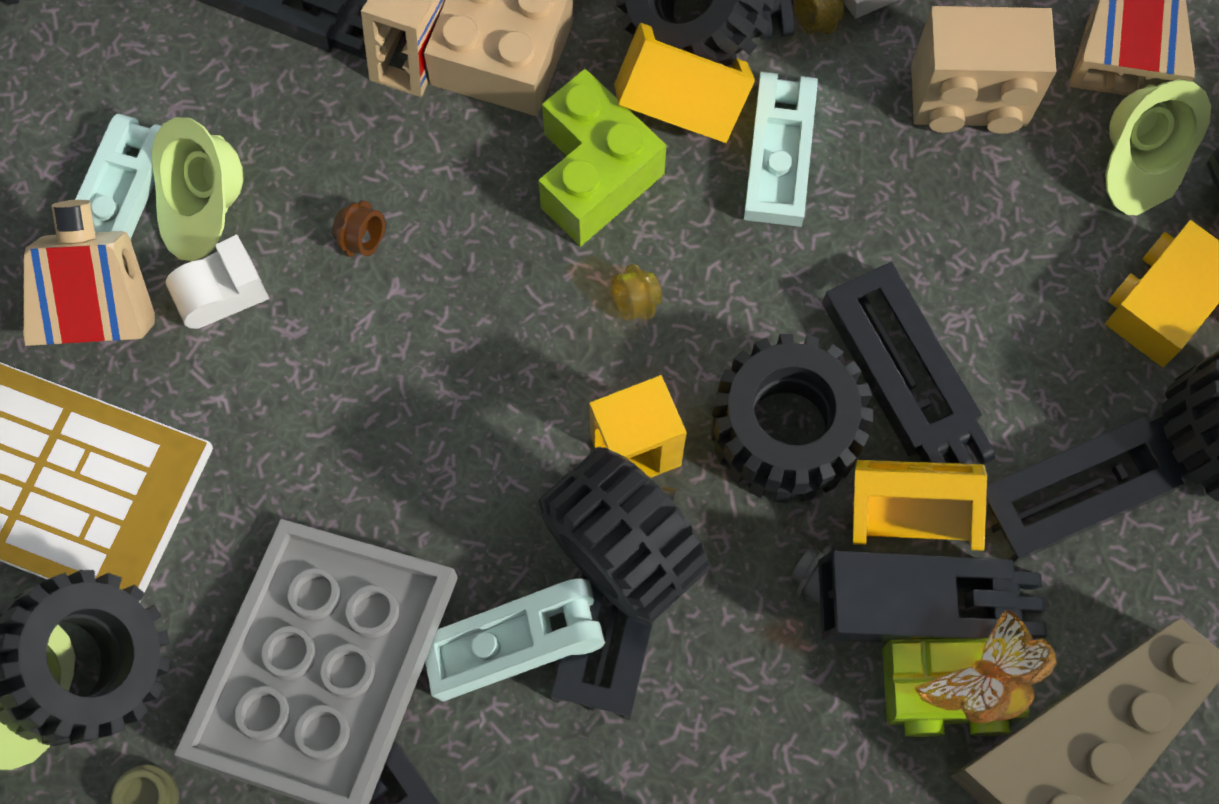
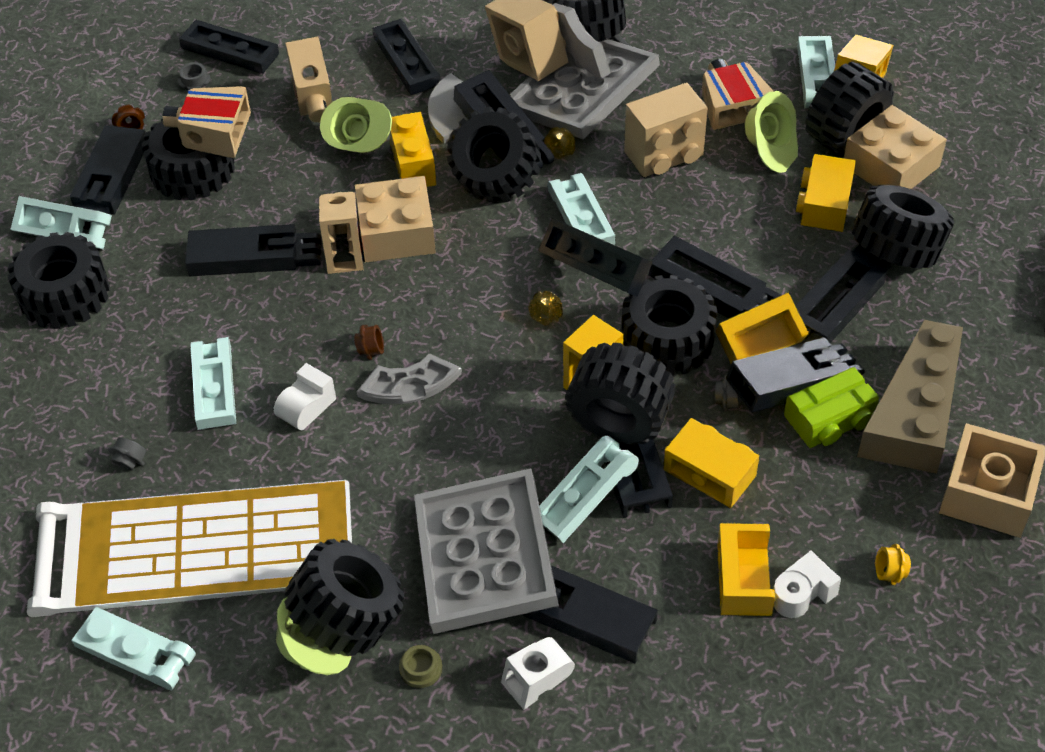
camera: 25 degrees left, 20 degrees down
torso [24,200,155,346] -> none
yellowish green piece [151,117,243,261] -> none
lime brick [538,69,667,247] -> none
yellow panel [614,22,755,143] -> none
clear orange animal [915,610,1057,723] -> none
none -> light grey tile [357,353,462,404]
none -> black plate [538,218,652,297]
none -> yellow brick [664,418,759,508]

